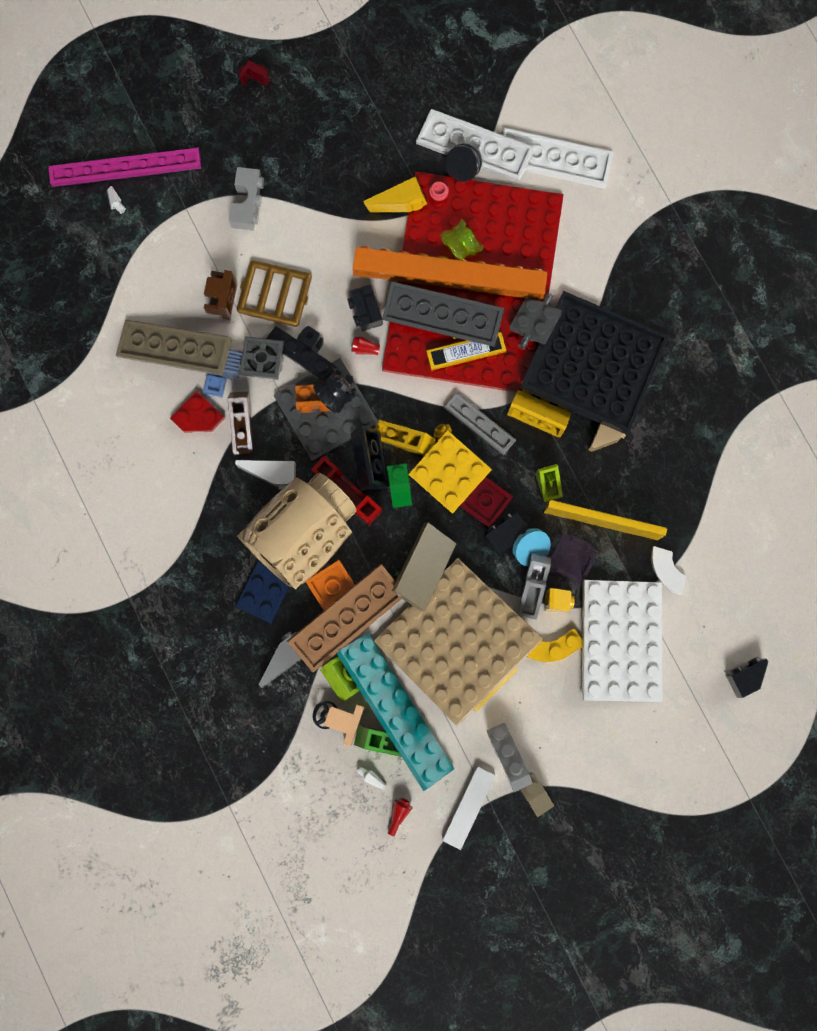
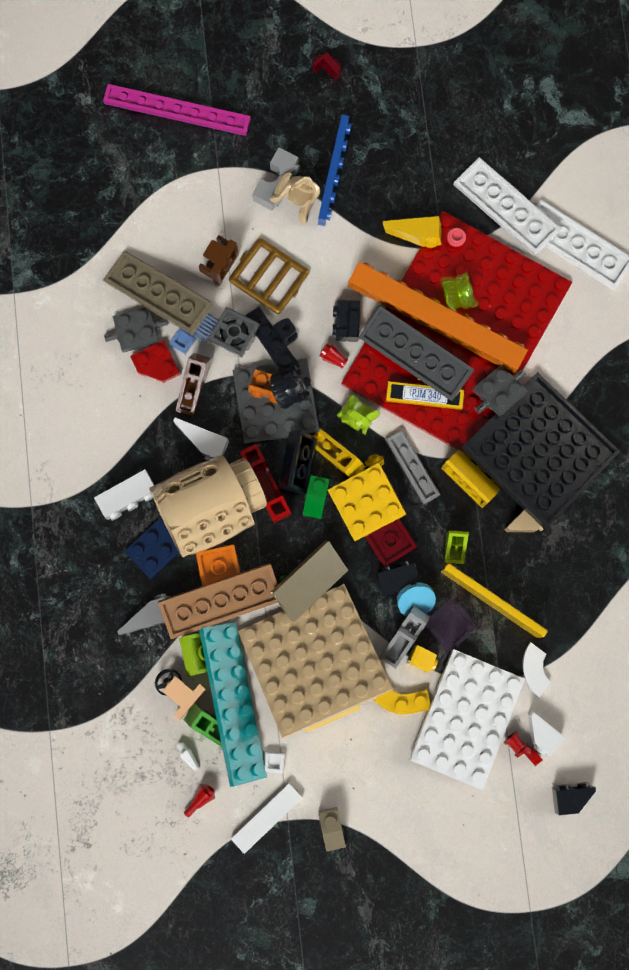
camera: 20 degrees right, 0 degrees up
white bar [107,186,126,214] -> none
black head [445,143,482,182] -> none
light grey arch [487,723,532,792] -> none
none -> white brick [94,470,154,520]
none -> dark grey plate [104,307,168,353]
none -> white tile [264,751,285,773]
none -> tan hair [270,172,320,224]
none -> blue plate [318,114,352,226]
none -> lime hair [337,395,381,435]
none -> red connector [503,731,543,767]
none -> white slope [528,711,565,756]

